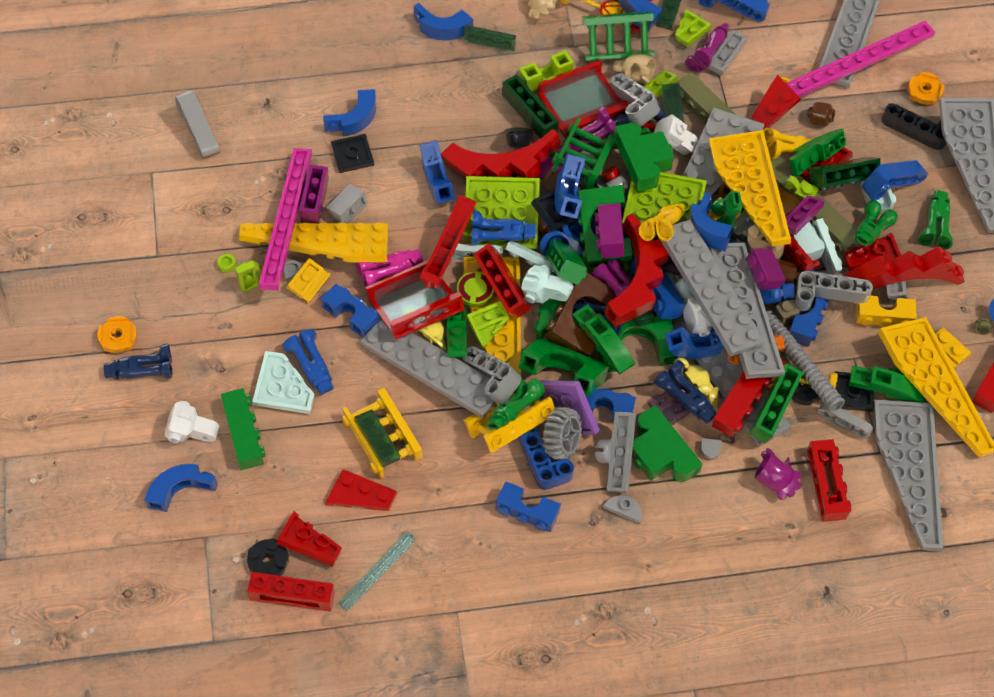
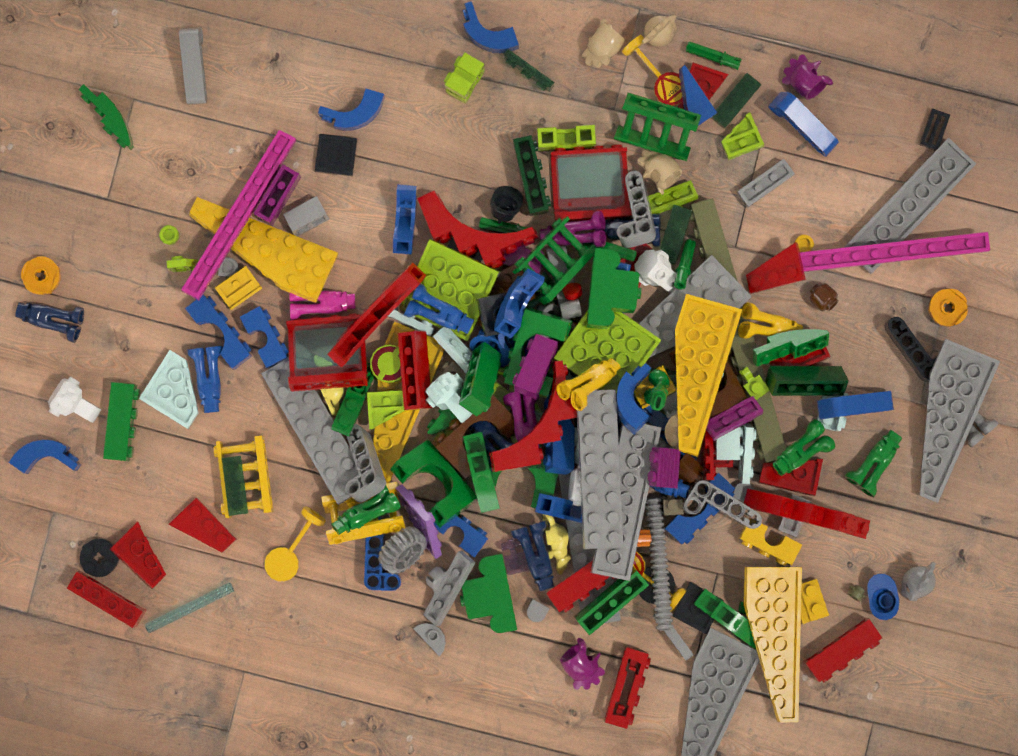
camera: 25 degrees right, 25 degrees up
blue arch [495,481,561,532] -> none
magenta piece [685,23,729,72] -> none
none -> green slope [78,84,134,150]
none -> blue arch [185,294,252,370]
none -> yellow piece [265,506,326,581]
none -> lime brick [444,52,485,104]
none -> green axle [674,239,696,289]

